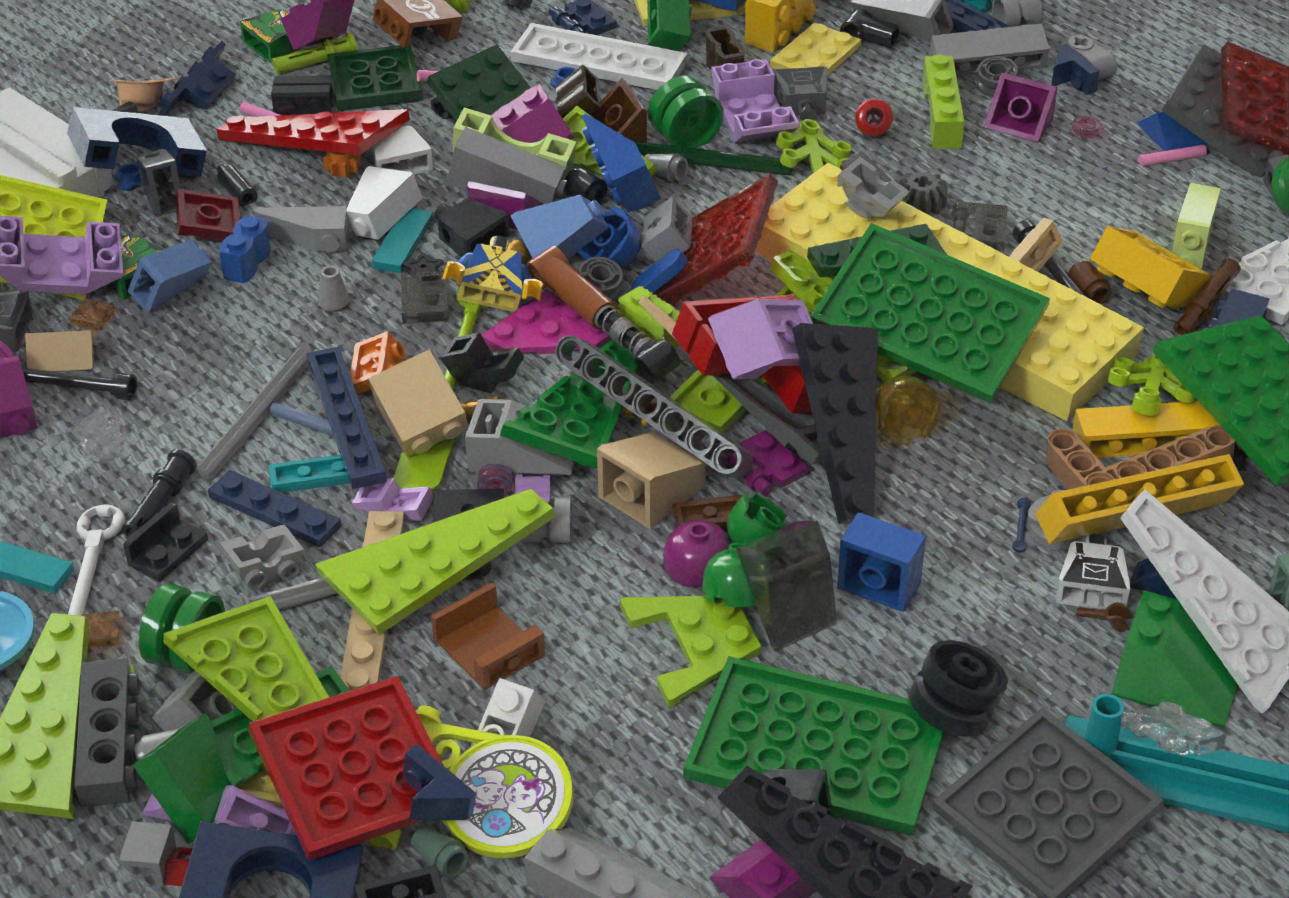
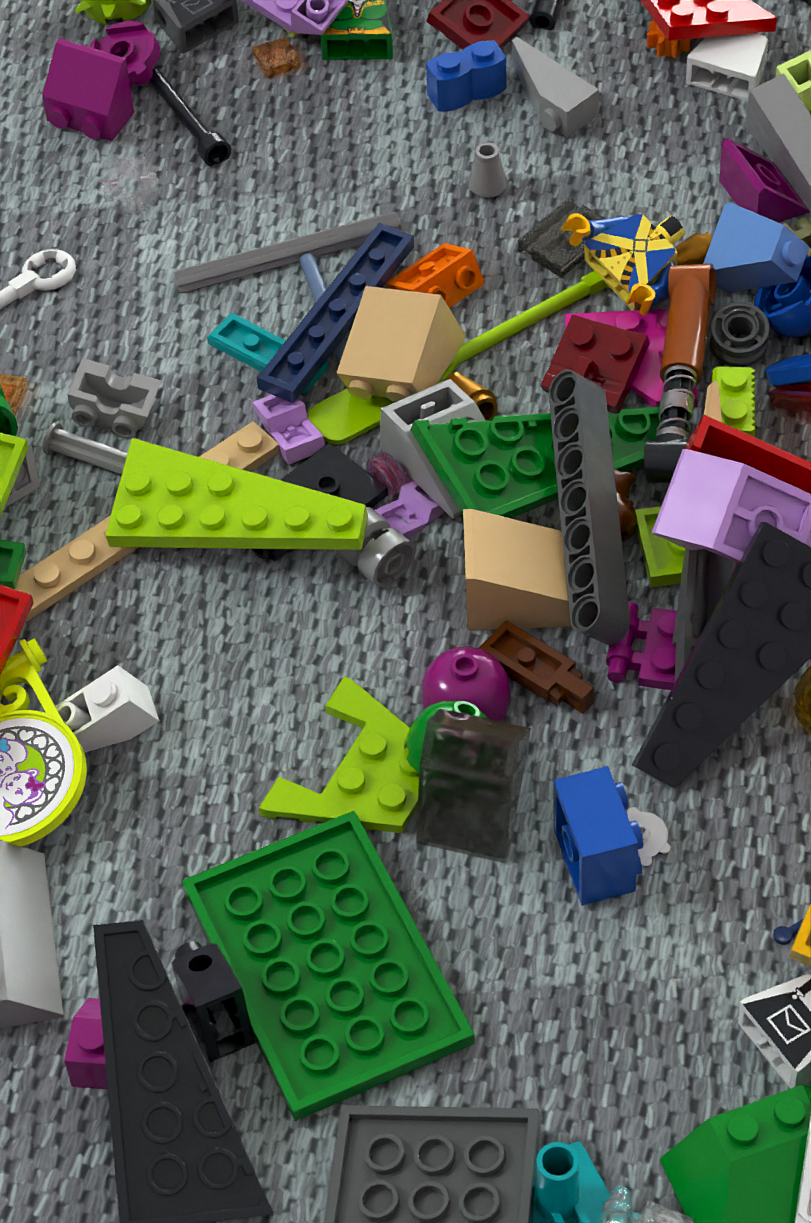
camera: 50 degrees right, 10 degrees up
tan panel [25,330,98,371] -> none
black pin [122,449,197,536] -> none
black bracket [123,502,208,582] -> none
medium blue slope [128,239,212,312] -> none
dark blue plate [208,470,341,547] -> none
white slope [346,166,422,240] -> none
teal tile [371,208,433,273] -> none
black plate [403,253,444,280] -> none
dark orange panel [431,582,545,691] -> none
black torso [434,198,510,257] -> none
black brick [440,332,524,393] -> none
green cylinder [727,492,799,562] -> none
black wheel [909,640,1008,737] -> none
reddish brown hand [1076,602,1132,632] -> none
none -> dark red hinge [540,315,650,414]

